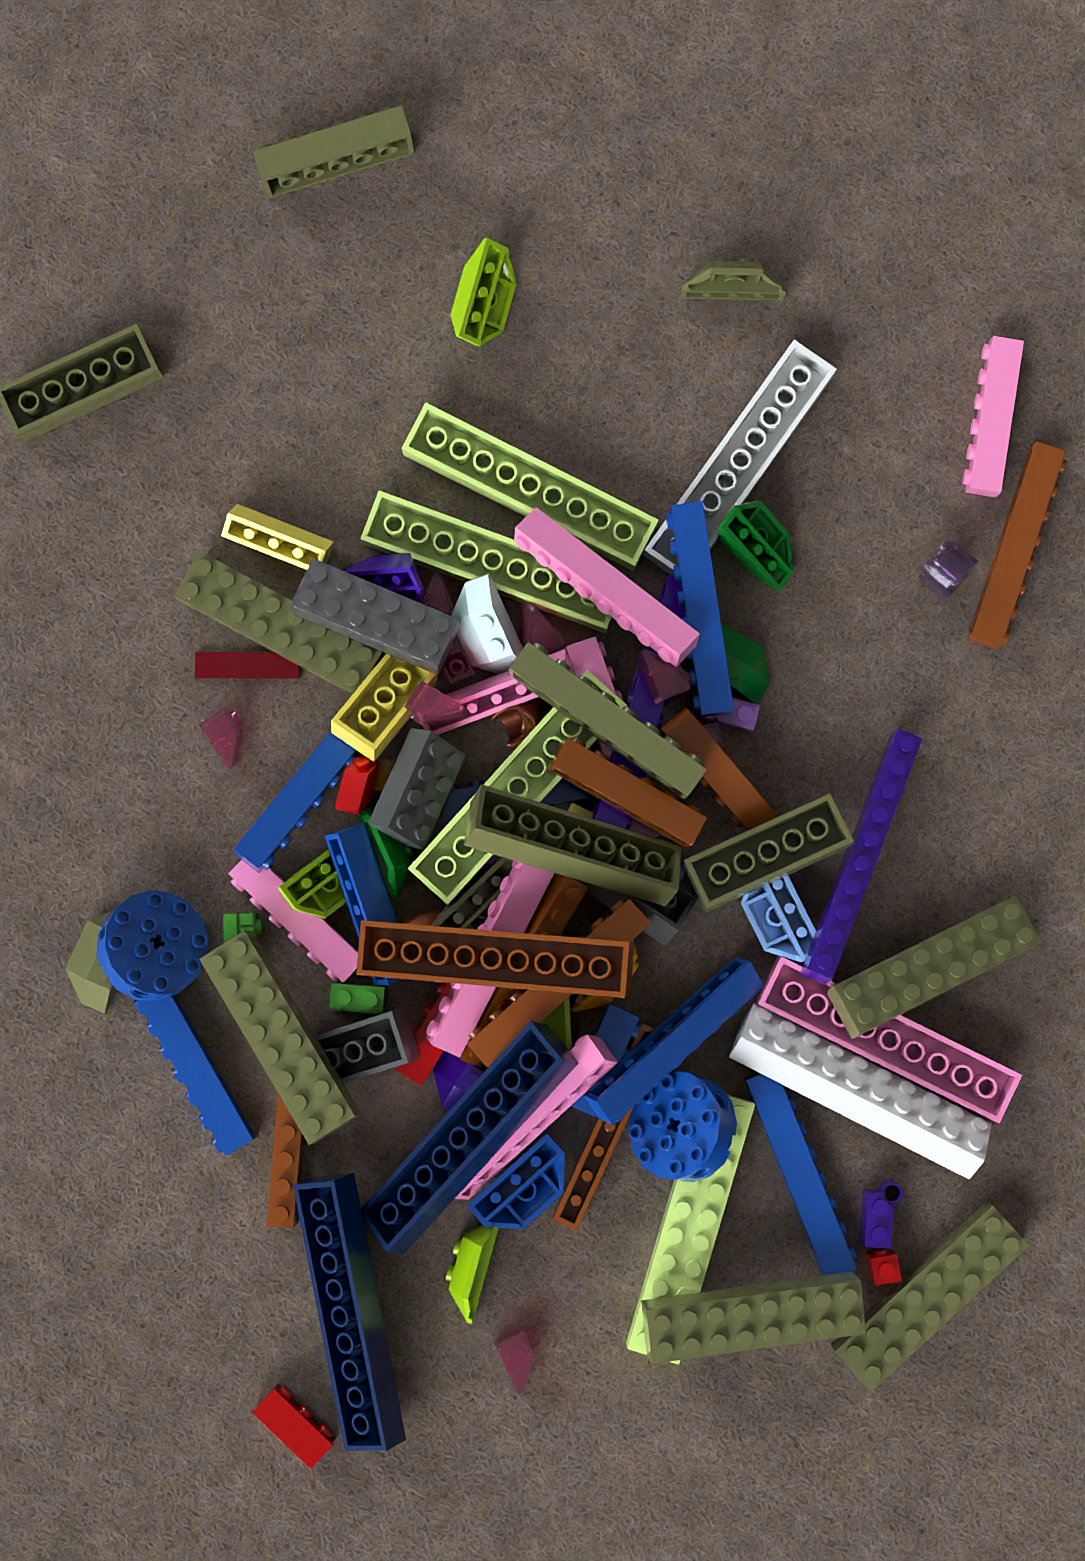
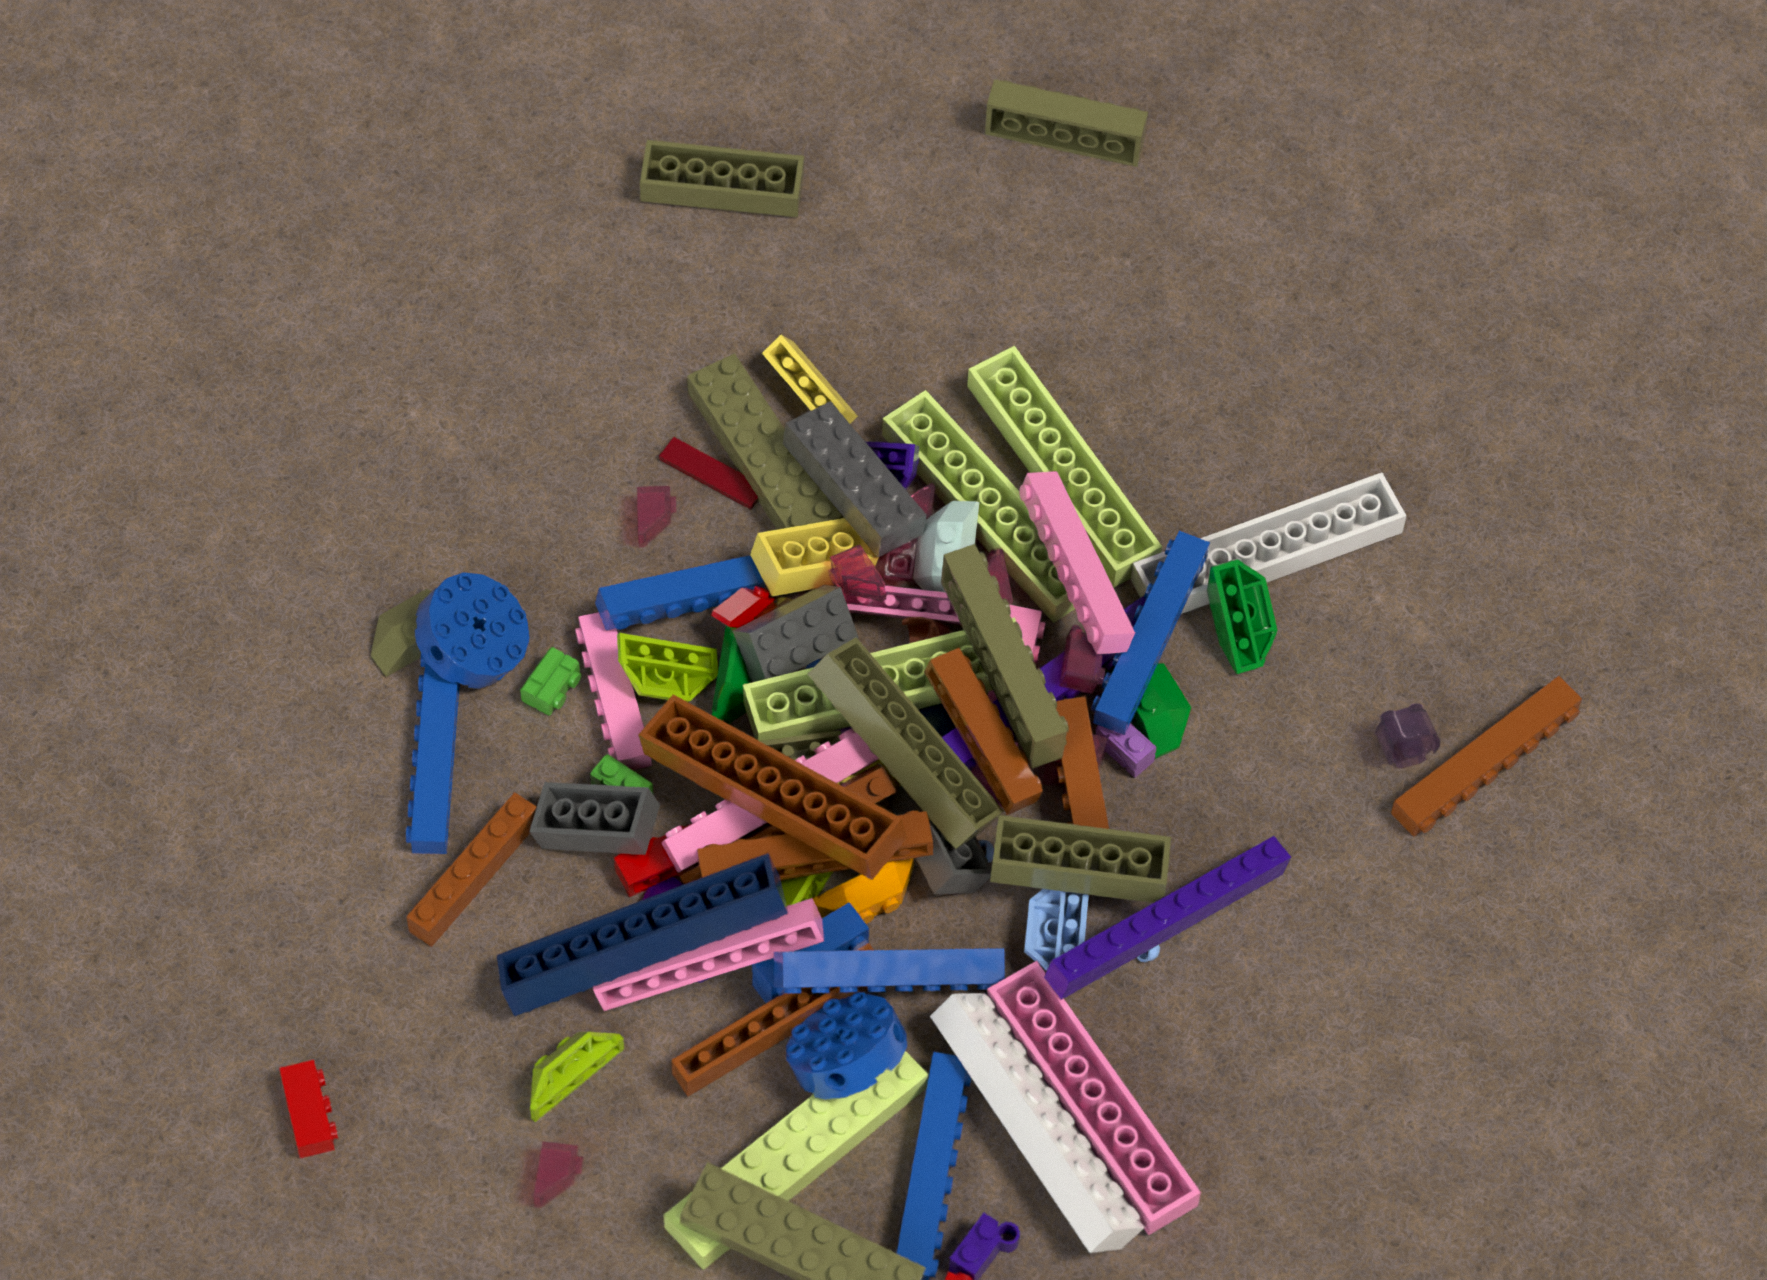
camera: 30 degrees right, 25 degrees down
olive brick [200,930,361,1145] -> none
dark blue brick [293,1173,406,1451] -> none
blue brick [325,823,400,986] -> none
lime wedge [450,238,517,346] -> none
blue wedge [467,1133,565,1229] -> none
olive wedge [681,258,786,301] -> none
olive brick [827,895,1042,1039] -> none
bright pink brick [962,336,1024,498] -> none

